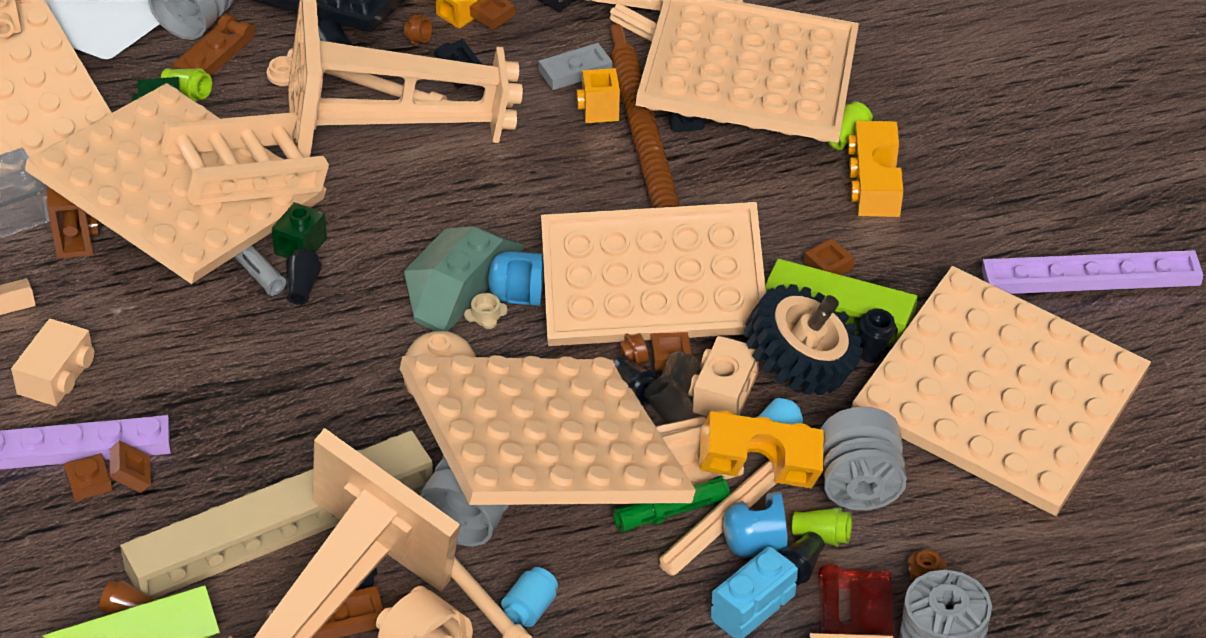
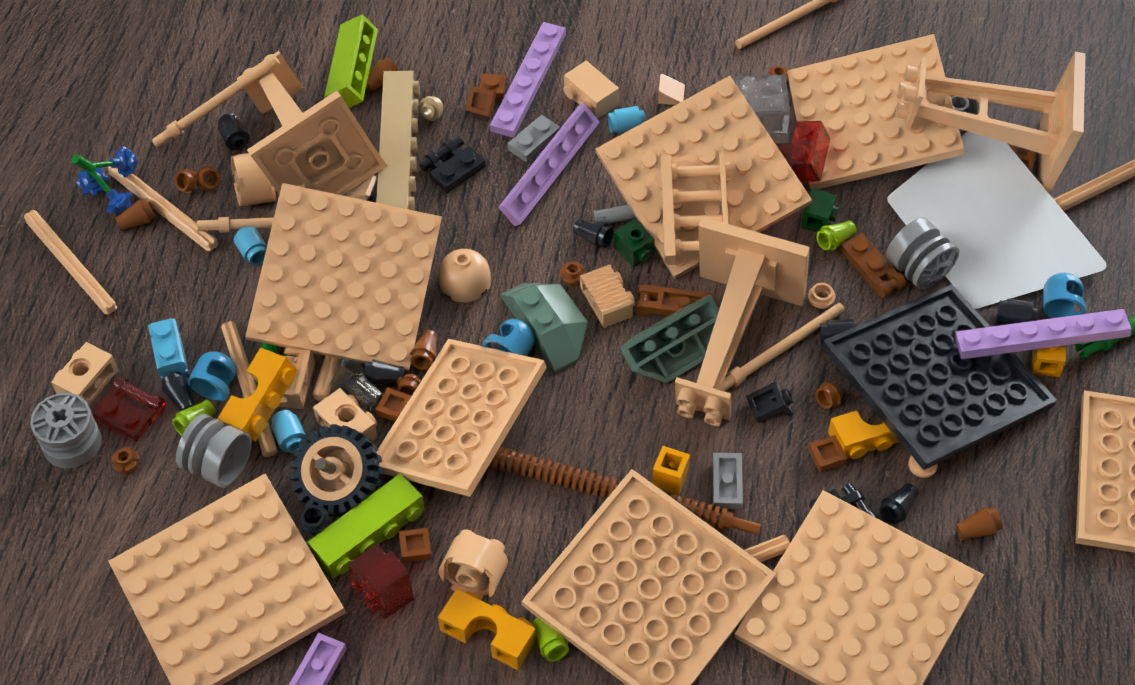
camera: 120 degrees right, 10 degrees up
tan plate [464,293,507,329] -> none
none -> clear red brick [348,544,414,620]
none -> dark orange cone [410,330,438,370]
none -> tan plate [419,96,443,121]
none -> black plate [419,136,486,193]
none -> light nougat brick [439,530,508,600]
none -> lavender plate [498,104,600,226]
none -> light grey plate [508,115,560,163]
none -> dark orange plate [559,262,585,286]
none -> light nougat brick [580,264,635,328]
none -> medium azure brick [608,106,646,135]
none -> sand green wedge [619,294,719,384]
none -> dark orange plate [634,285,713,316]
none -> clear red brick [775,121,831,182]

